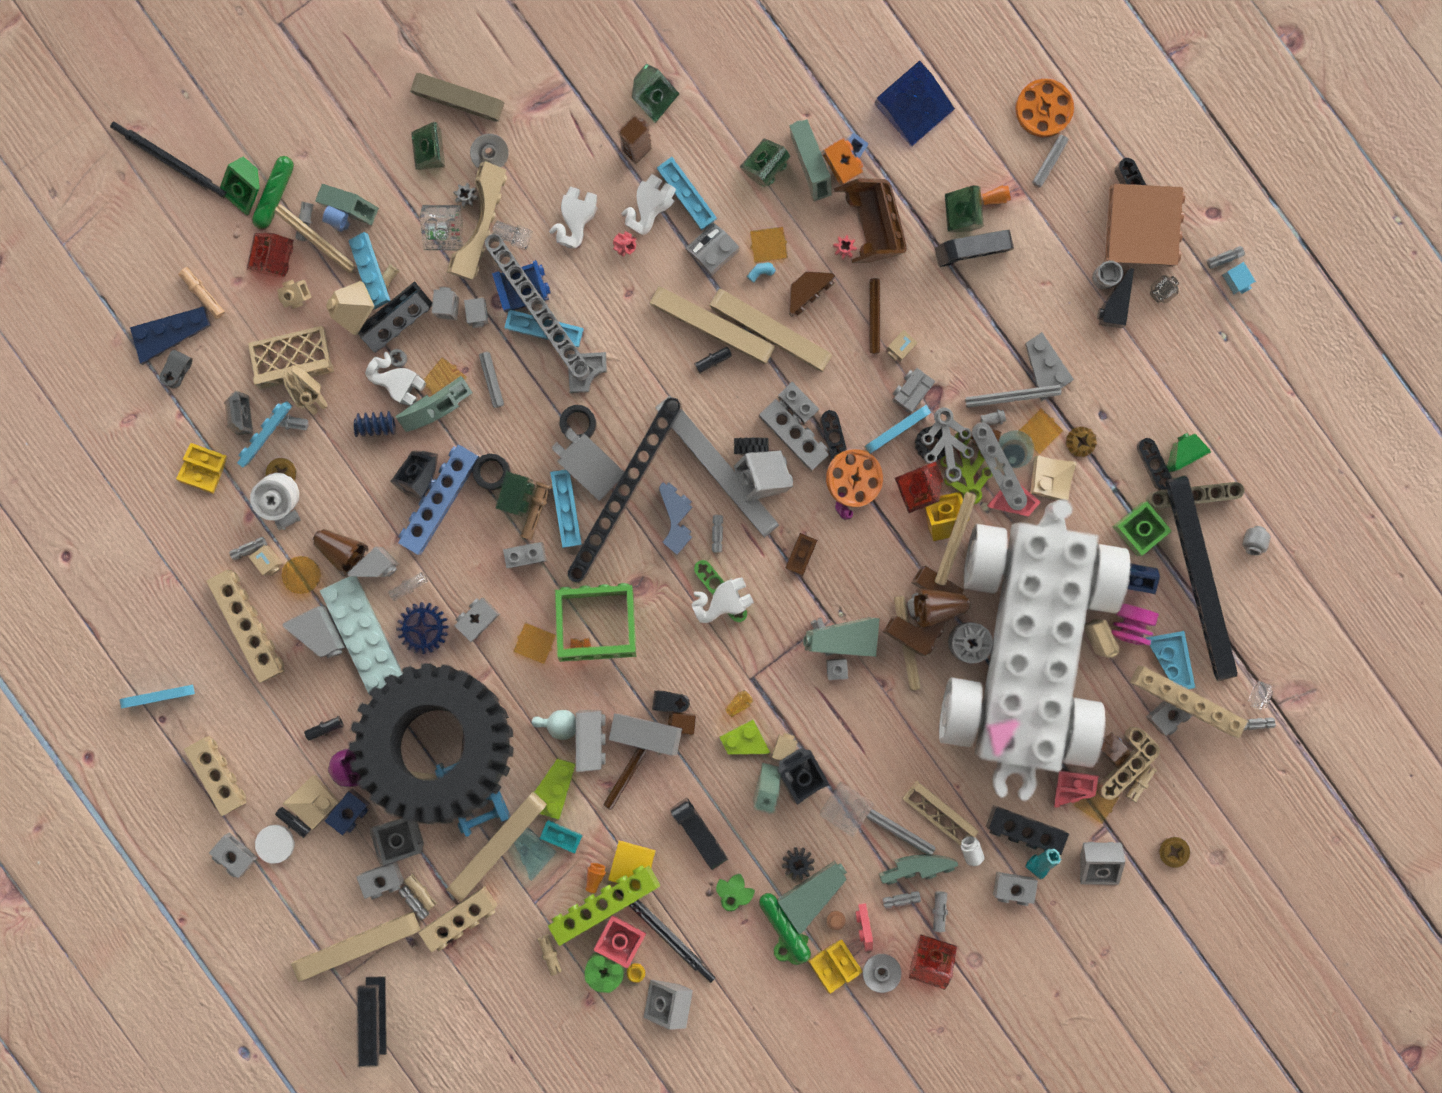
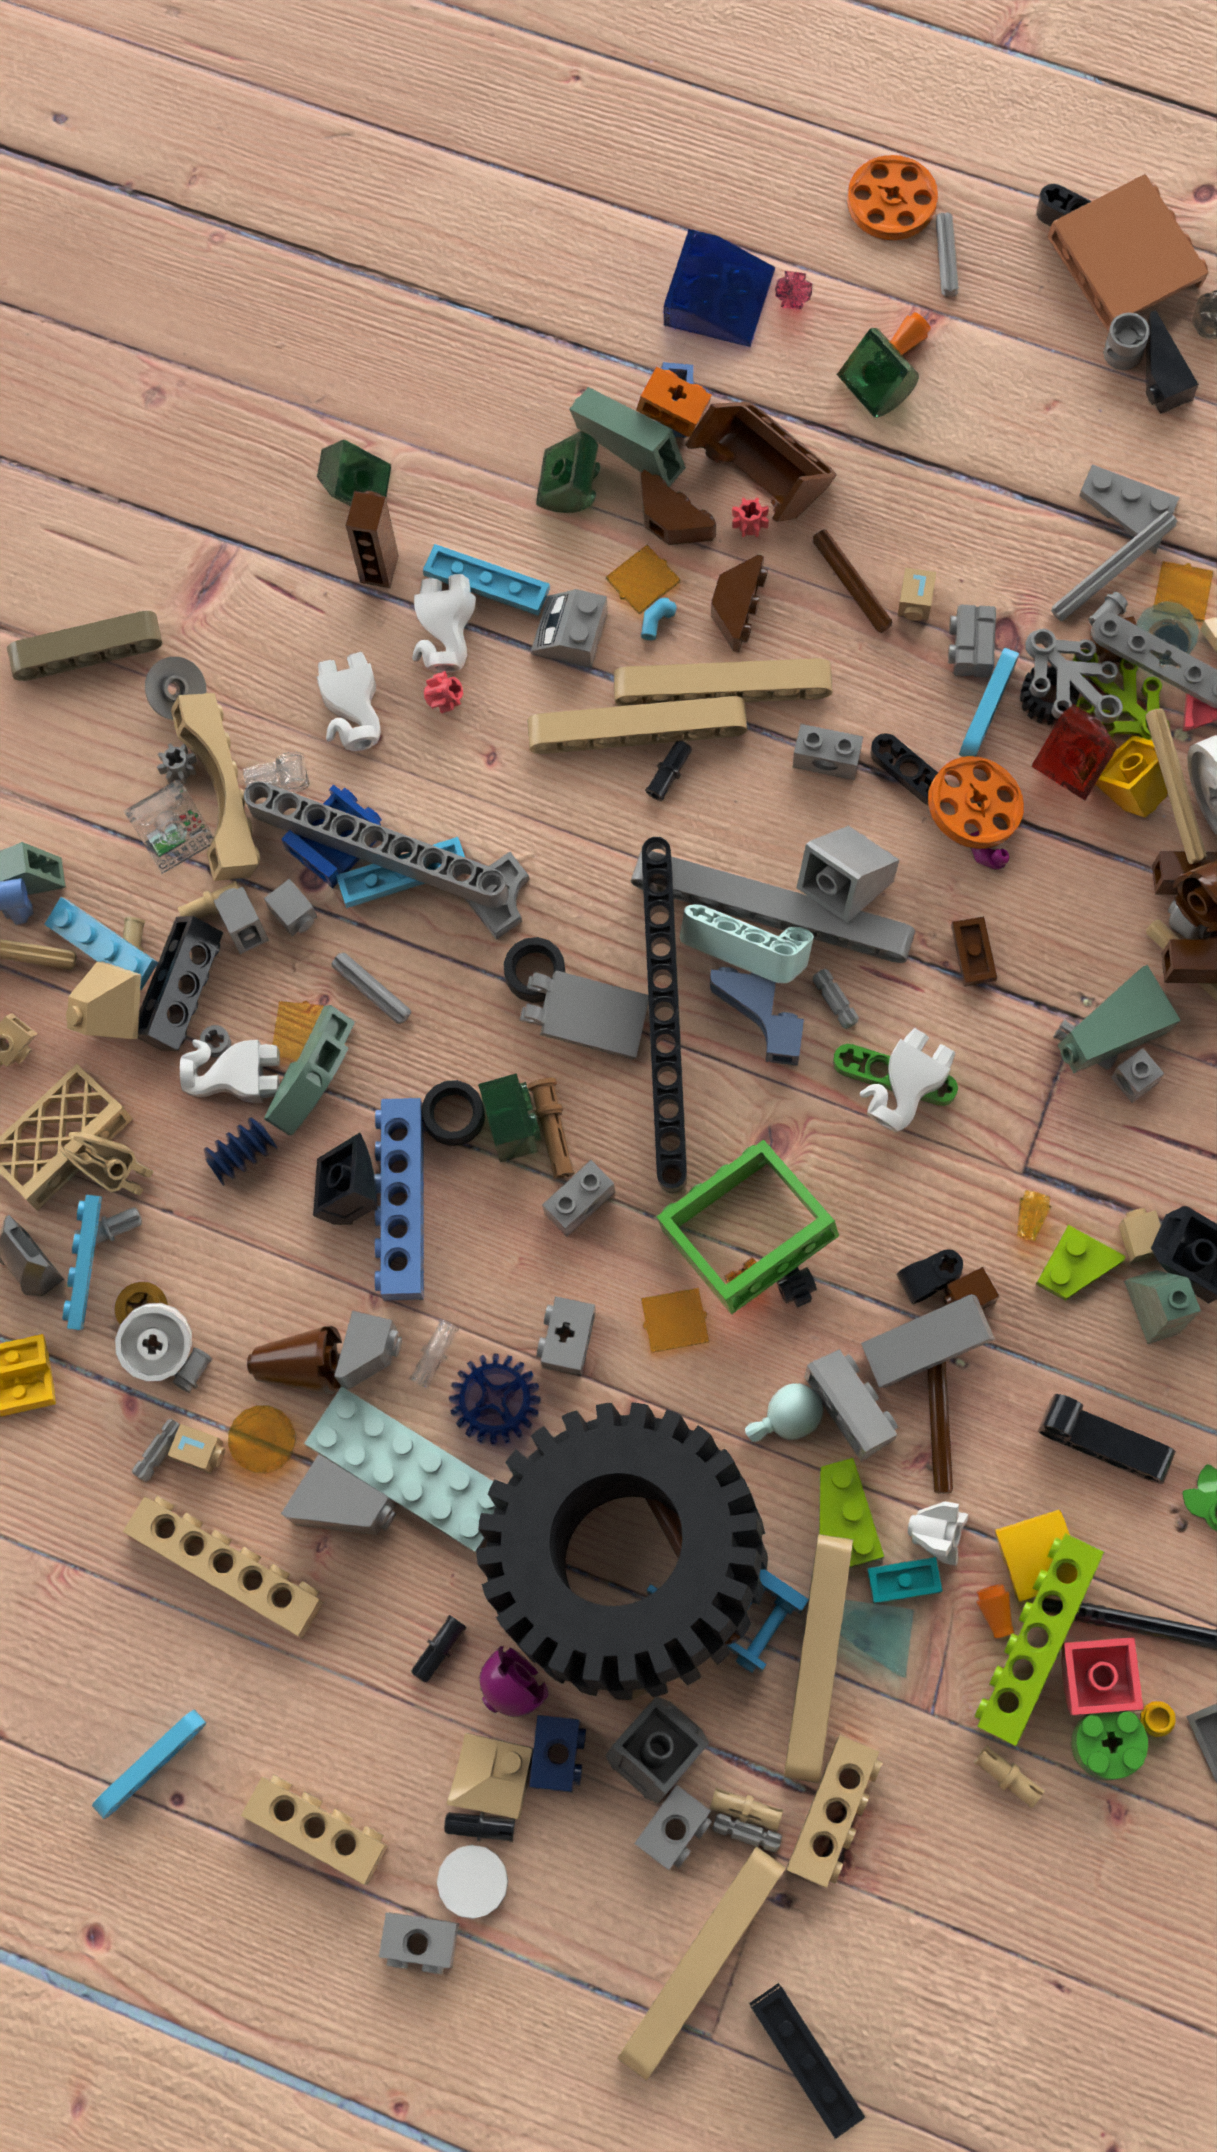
camera: 30 degrees left, 15 degrees down
clear green slope [411,122,445,170] -> none
medium azure plate [550,469,582,548] -> none
black tyre [734,437,769,455] -> none
light grey brick [759,399,829,471] -> none
beam [934,230,1014,267] -> none
none -> tan pin [178,881,240,919]
none -> reddish brown slope [640,469,716,545]
none -> light aqua beam [679,904,814,983]
none -> clear pink gear [775,271,812,309]
none -> black gear [776,1267,817,1307]
none -> white brick [908,1501,968,1566]

